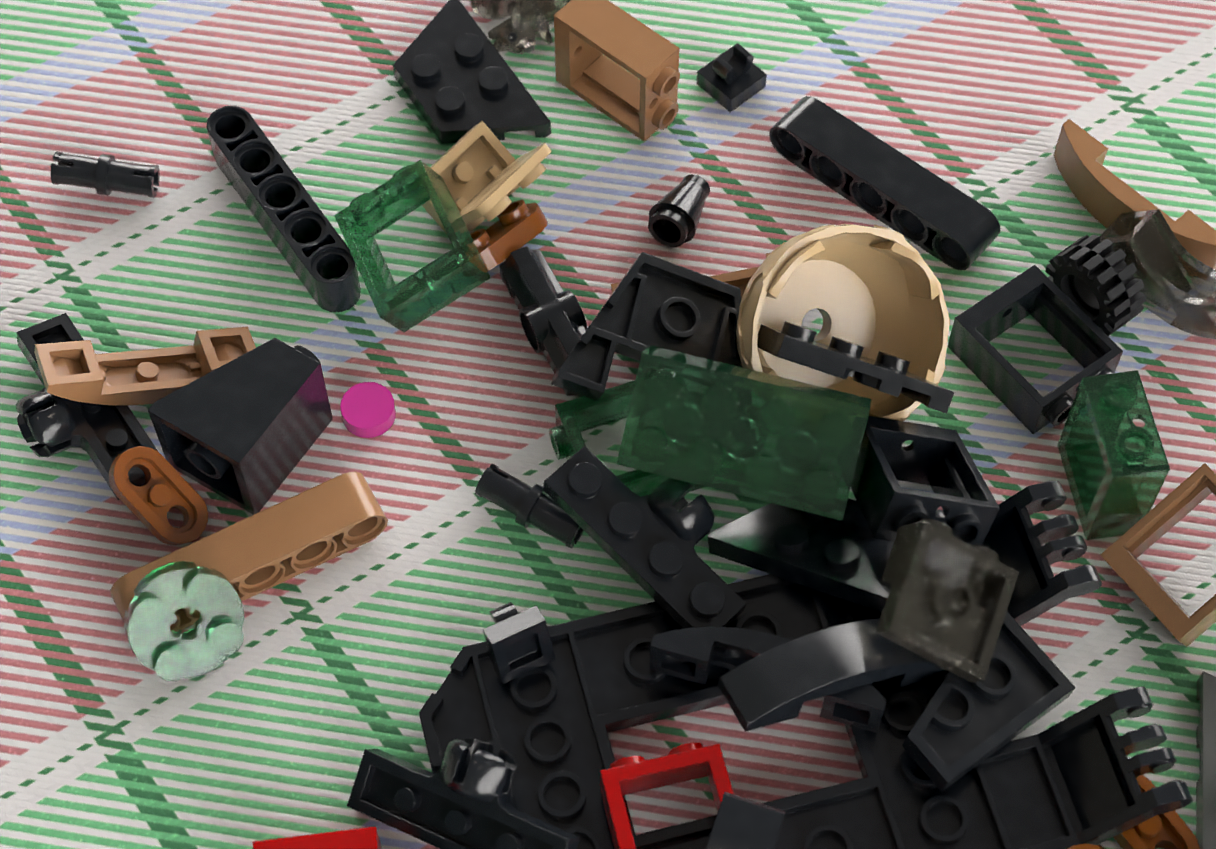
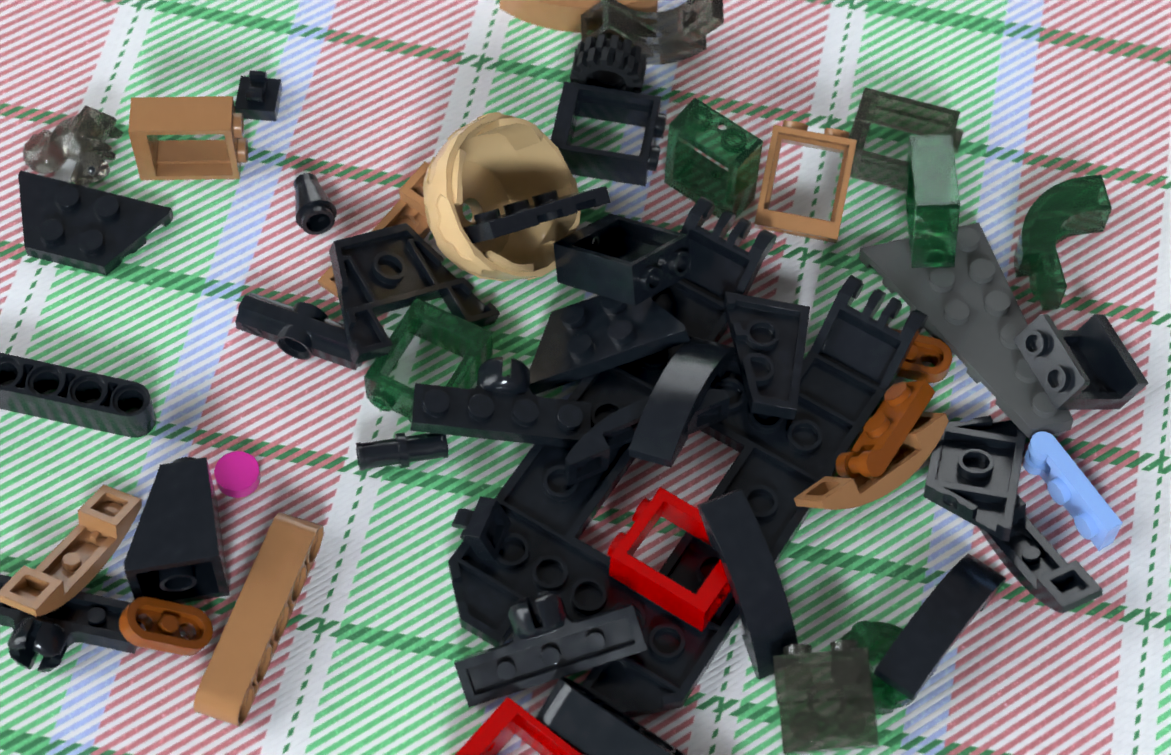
camera: 45 degrees left, 0 degrees up
clear green plate [124,561,245,681] -> none
clear green window [334,160,491,332] -> none
tan bracket [407,121,552,235] -> none
dark orange plate [454,200,548,278] -> none
clear green brick [617,345,872,520] -> none
black beam [769,96,1000,271] -> none
clear smoke plate [876,519,1019,682] -> none

